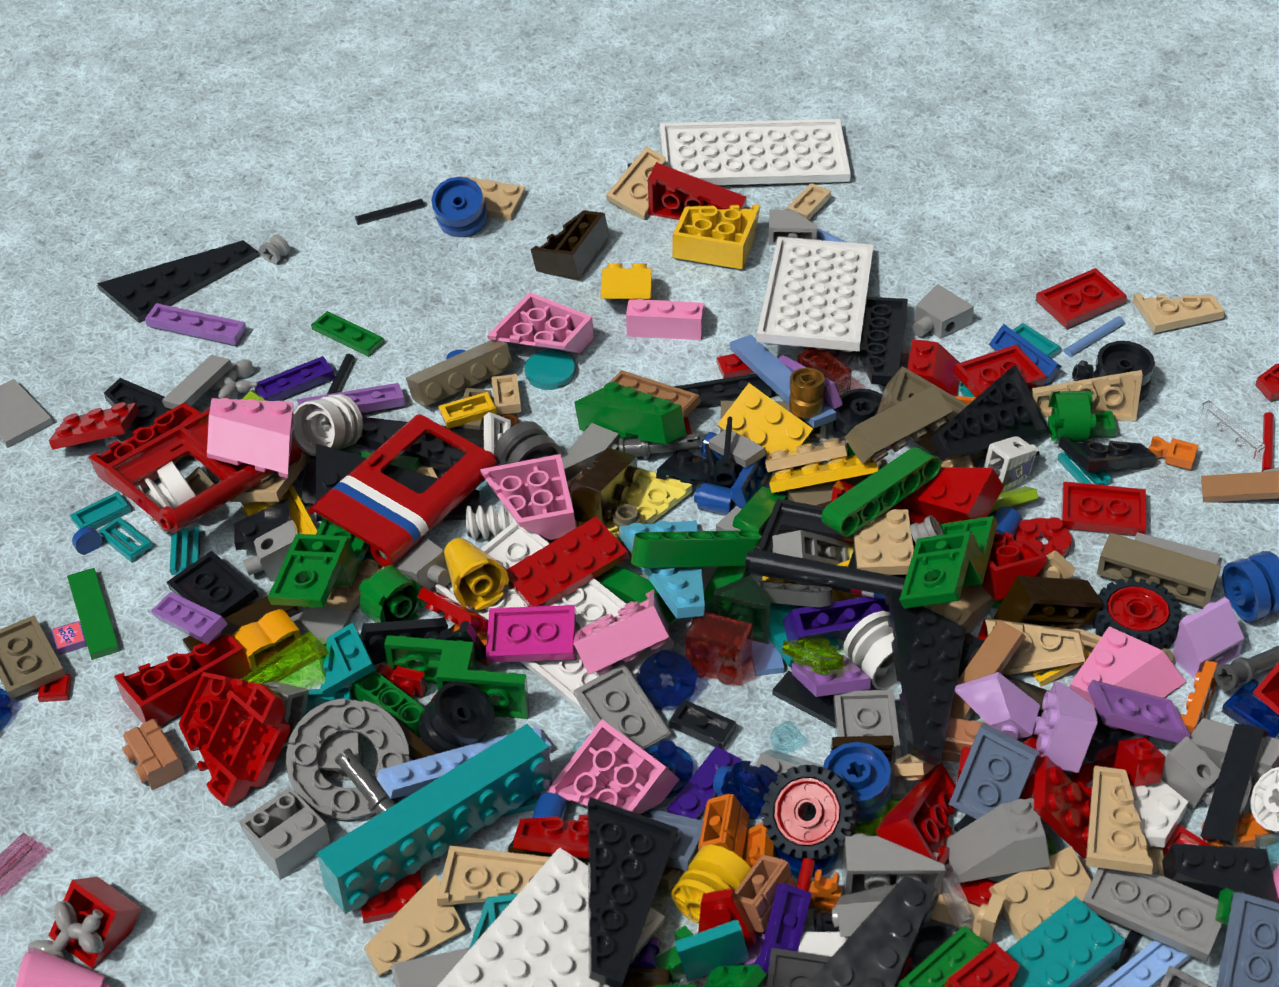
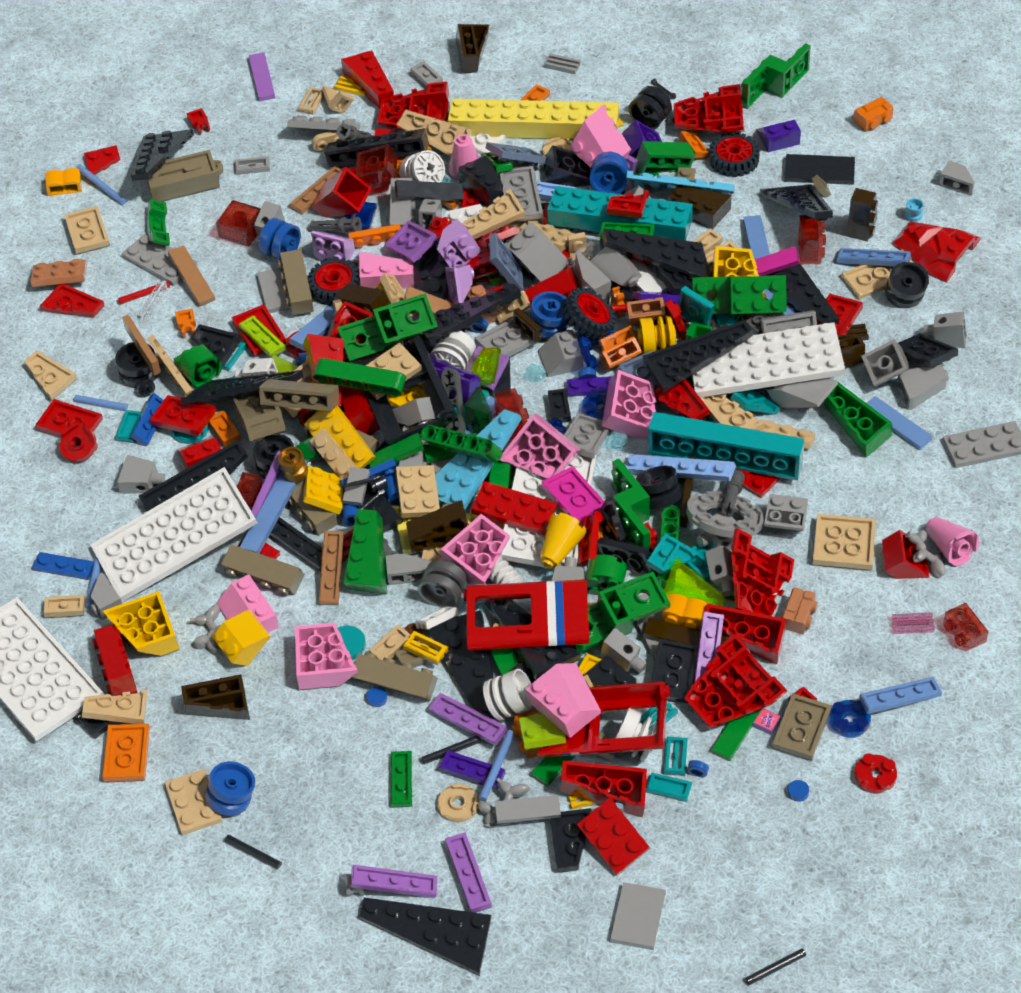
camera: 125 degrees left, 5 degrees up
light grey wheel [910,515,943,543] -> none
none -> blue plate [33,552,94,580]
none -> red plate [59,424,98,462]
none -> orange plate [103,724,150,782]
none -> medium nougat tile [122,315,161,376]
none -> light grey piece [190,604,220,653]
none -> dark tan brick [221,544,304,595]
none -> lime tile [239,315,286,358]
none -> medium blue tile [289,305,336,351]
none -> medium lavender tile [350,864,437,898]
none -> tan plate [396,465,440,518]
none -> tan tile [437,784,479,823]
none -> medium blue bar [479,730,515,802]
none -> red wedge [684,633,787,729]
none -> tan plate [813,514,876,570]

